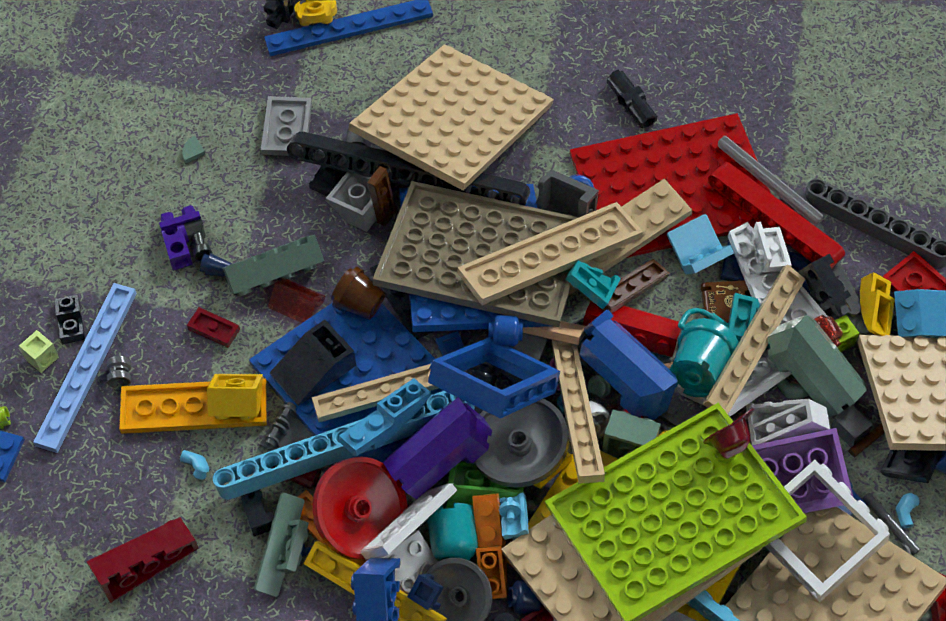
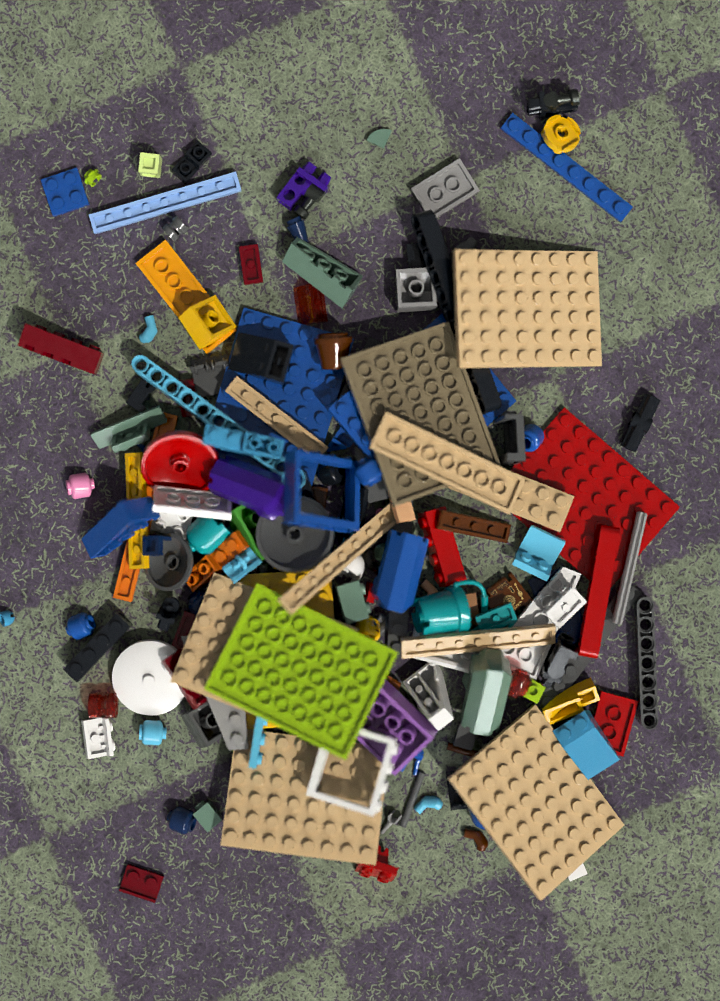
camera: 55 degrees right, 30 degrees up
reddish brown tile [367,166,396,226] -> none
teal wing [566,261,621,309] -> none
blue tile [584,310,613,336] -> none
dark red piece [703,408,755,459] -> none

